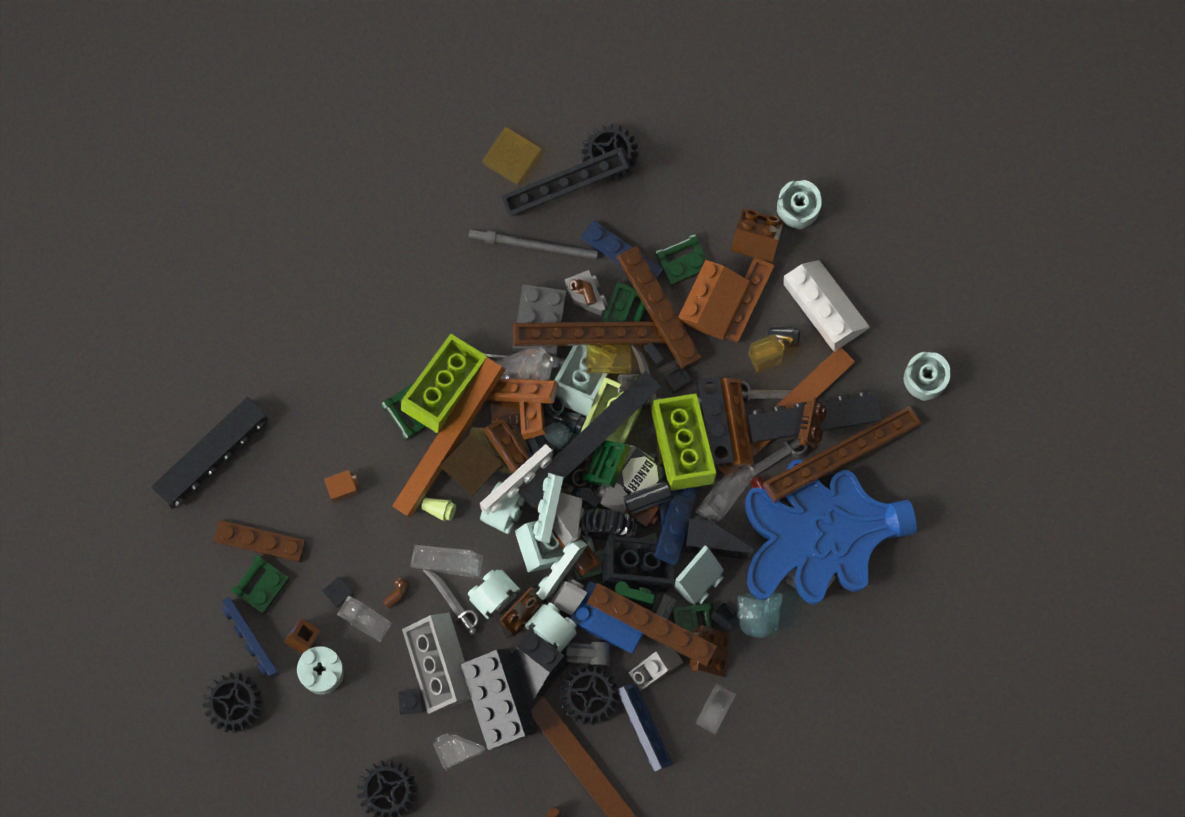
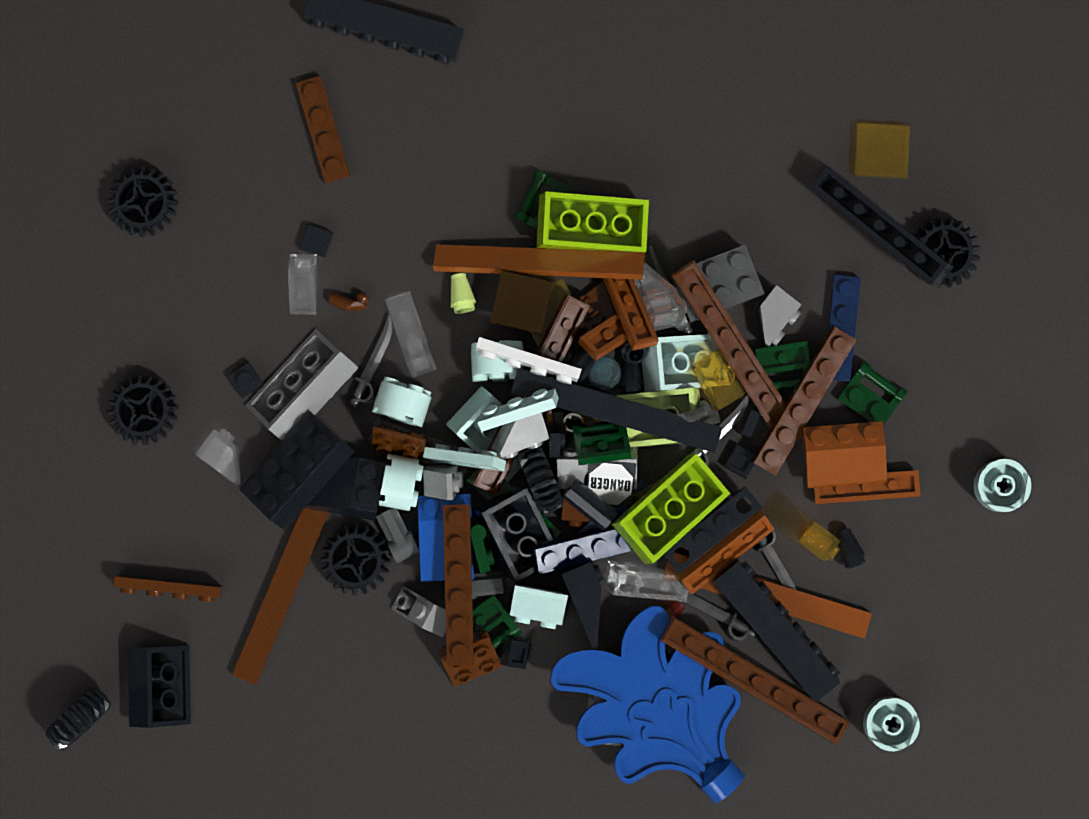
camera: 65 degrees right, 10 degrees up
dark blue plate [222,597,279,678] -> none
dark green plate [231,555,290,615] -> none
reddish brown brick [284,618,320,654] -> none
light aqua brick [297,647,344,694] -> none
dark orange brick [324,470,360,503] -> none
flat silver bar [469,229,598,259] -> none
reddish brown arm [569,278,597,306] -> none
dark blue plate [617,683,673,772] -> none
clear slope [696,684,736,734] -> none
reddish brown slope [731,209,784,262] -> none
clear light blue hair [737,592,782,638] -> none
white slope [784,260,870,352] -> none
reddish brown hinge [798,397,827,449] -> none

